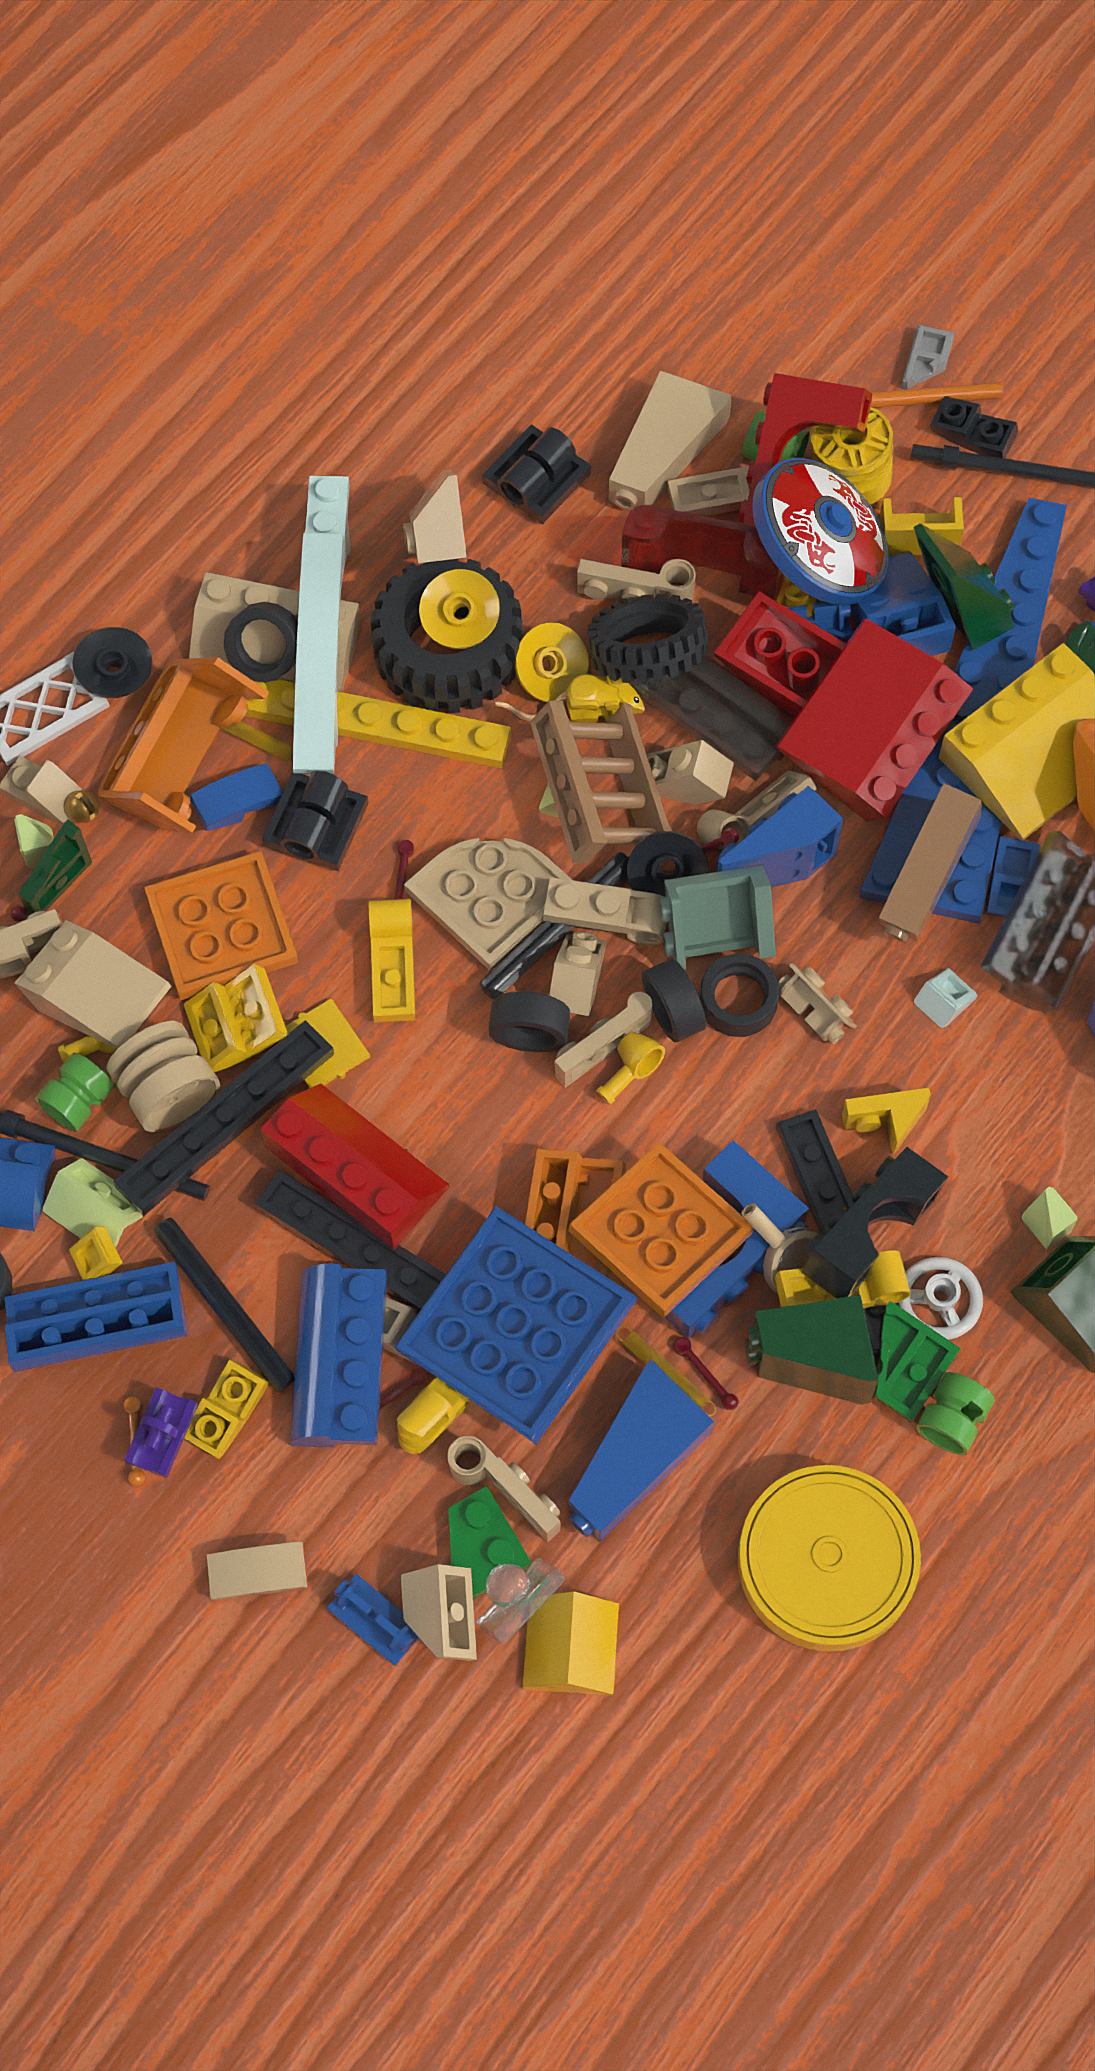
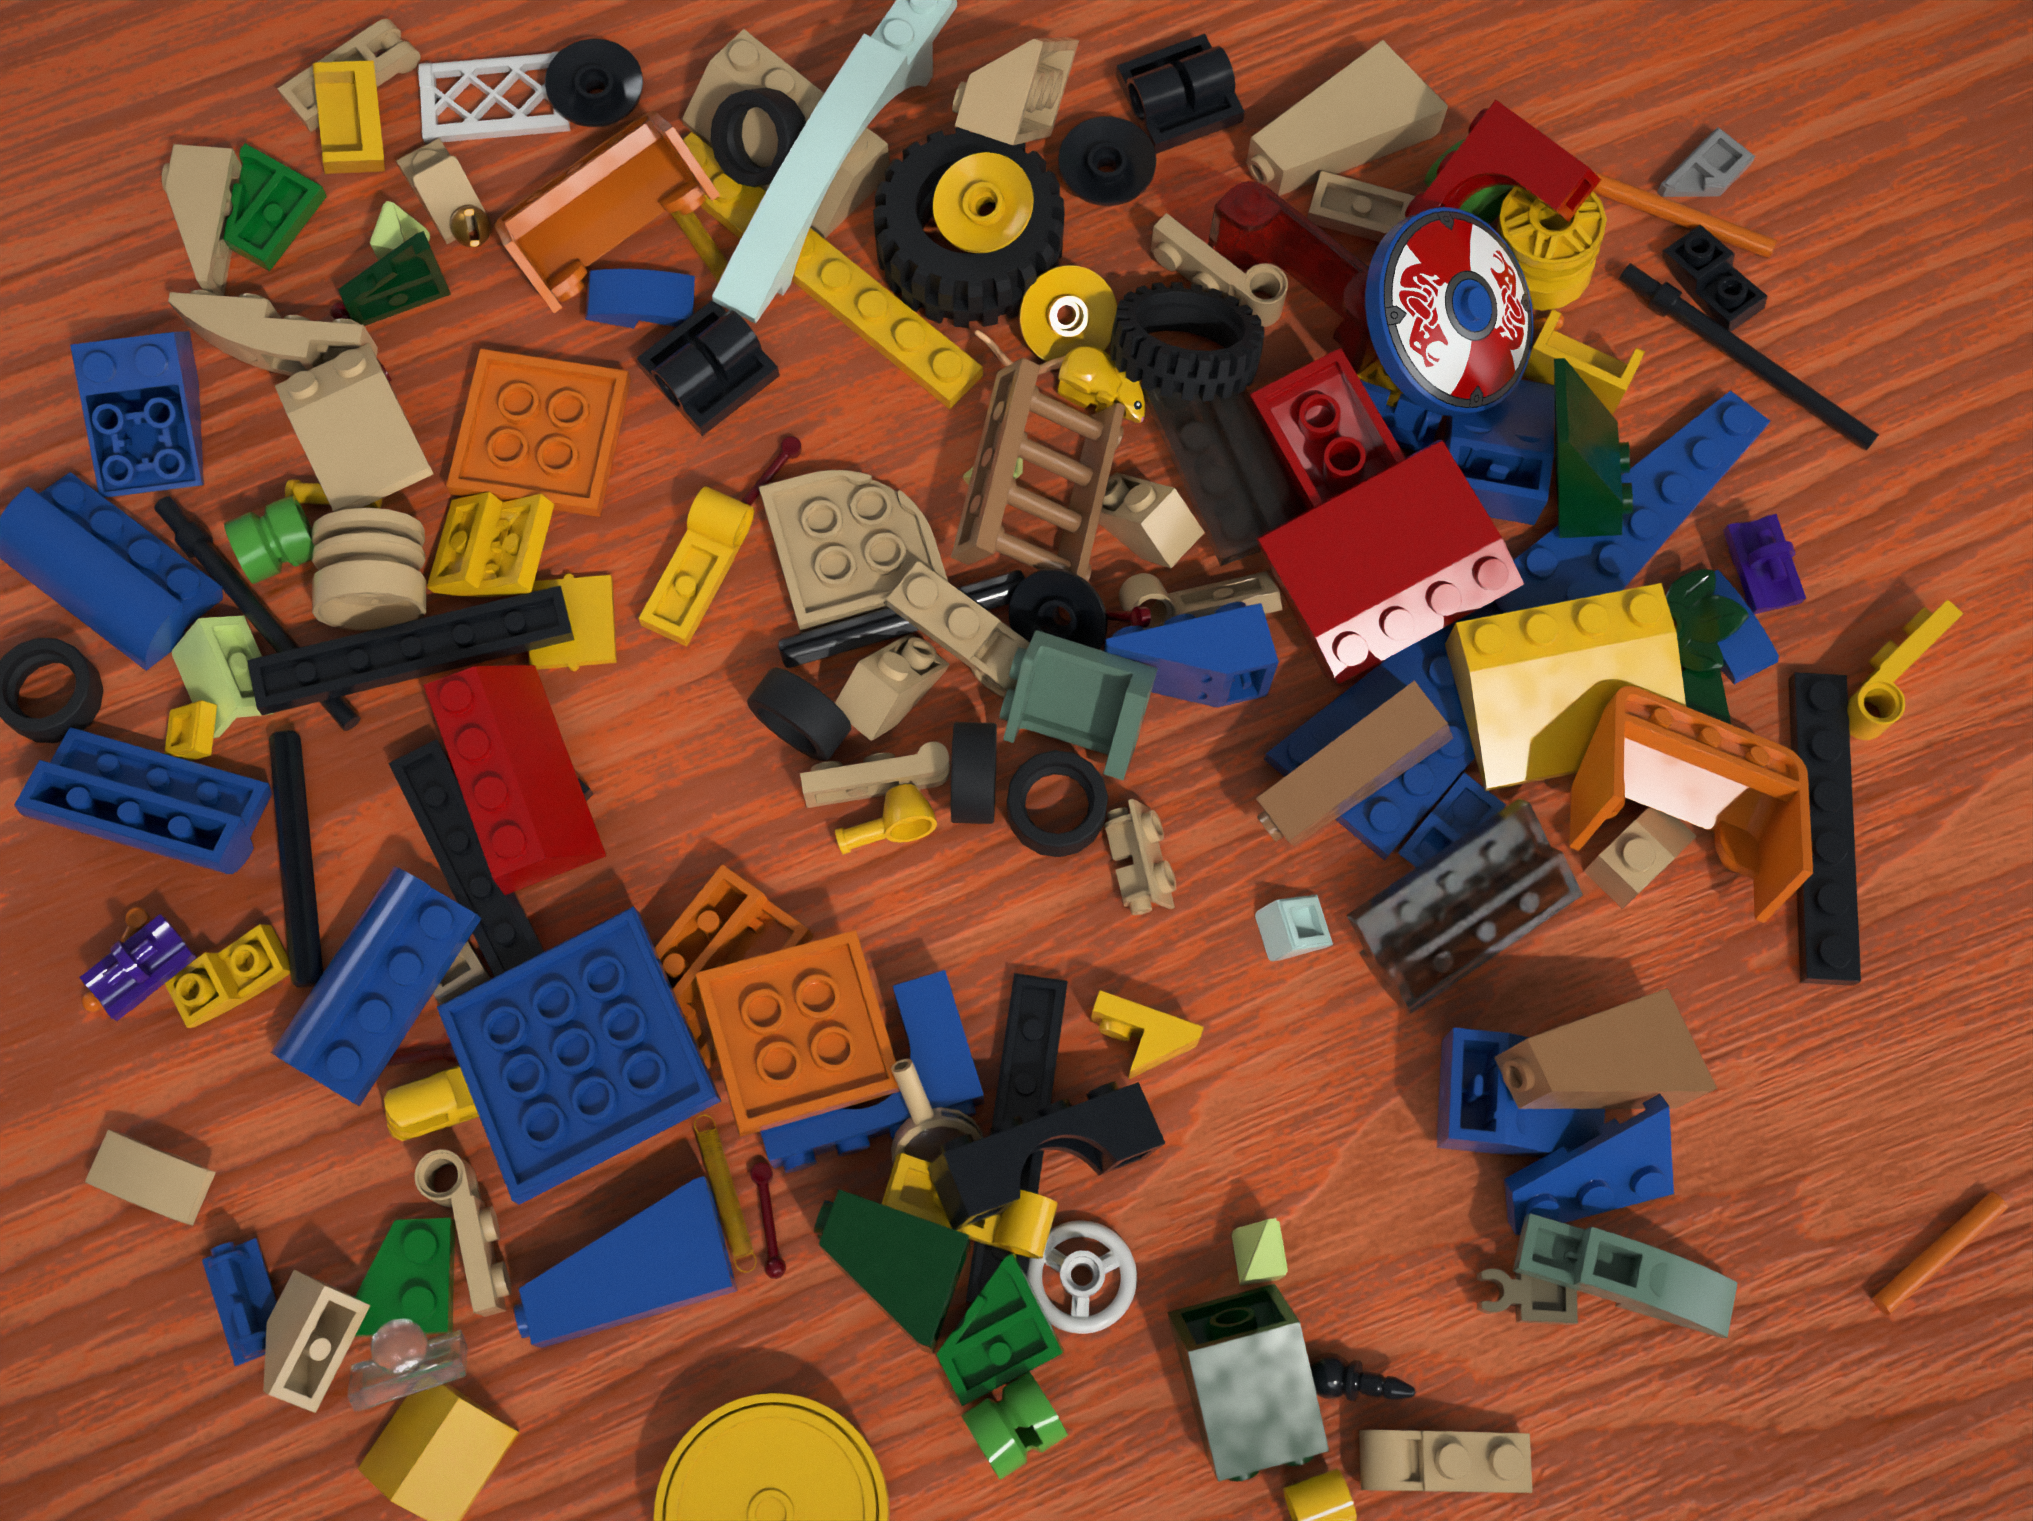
camera: 25 degrees right, 5 degrees up
none -> black dish [1058,116,1156,206]

